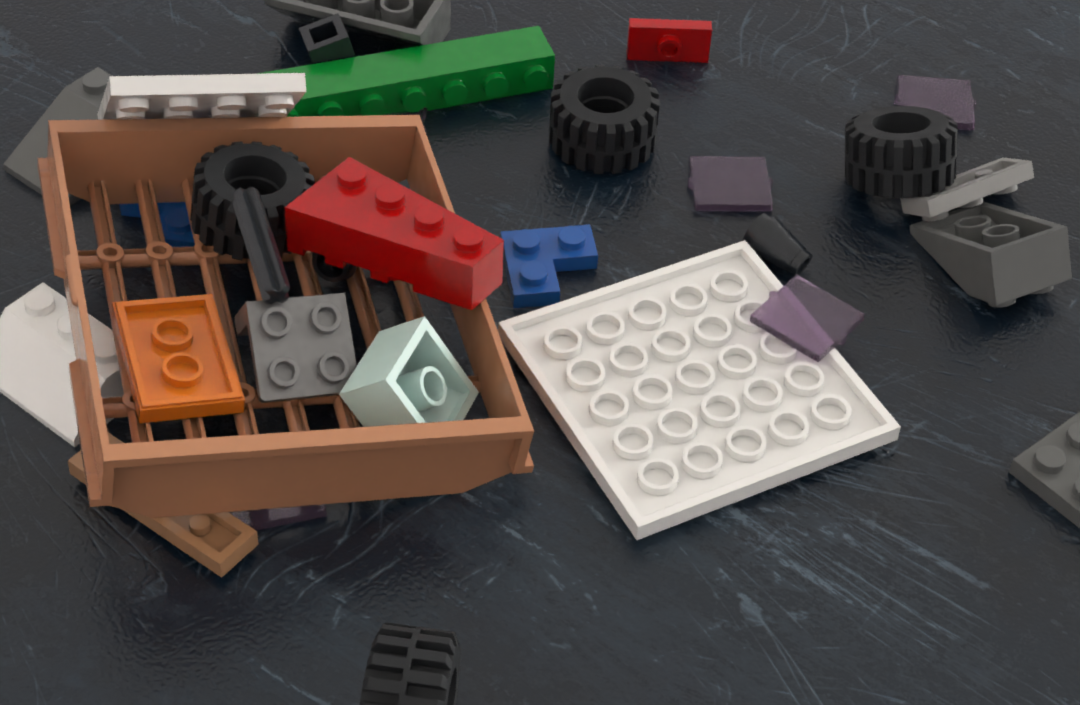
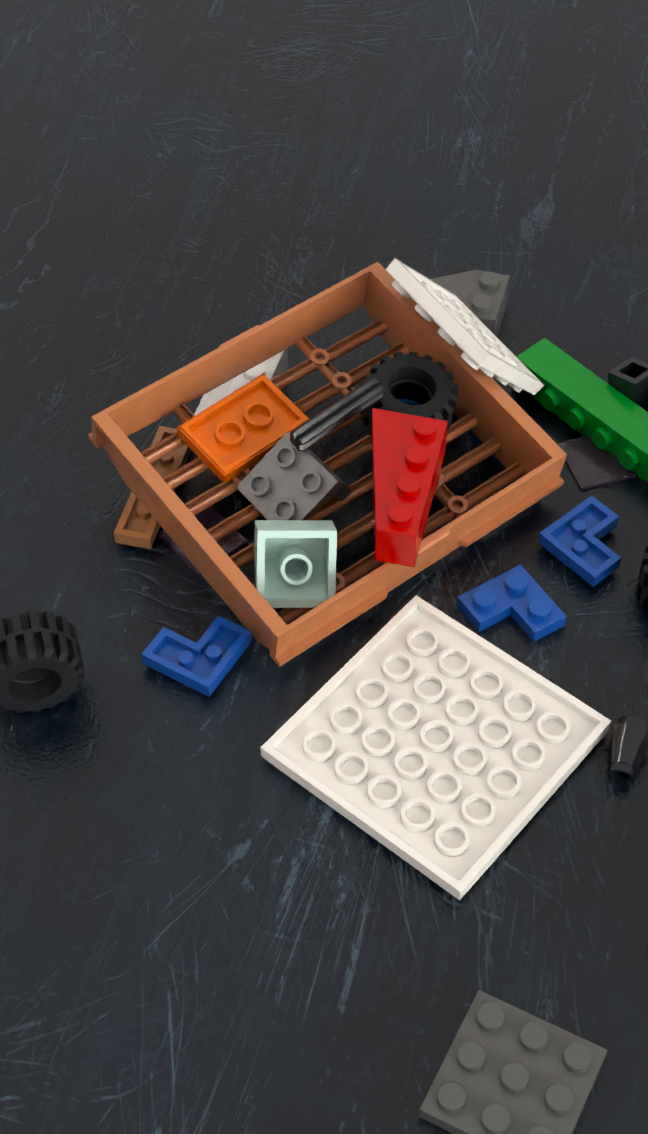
camera: 70 degrees right, 5 degrees up
clear purple piece [750,275,865,362] -> none
none -> blue plate [141,615,252,697]
none -> blue plate [538,495,621,587]

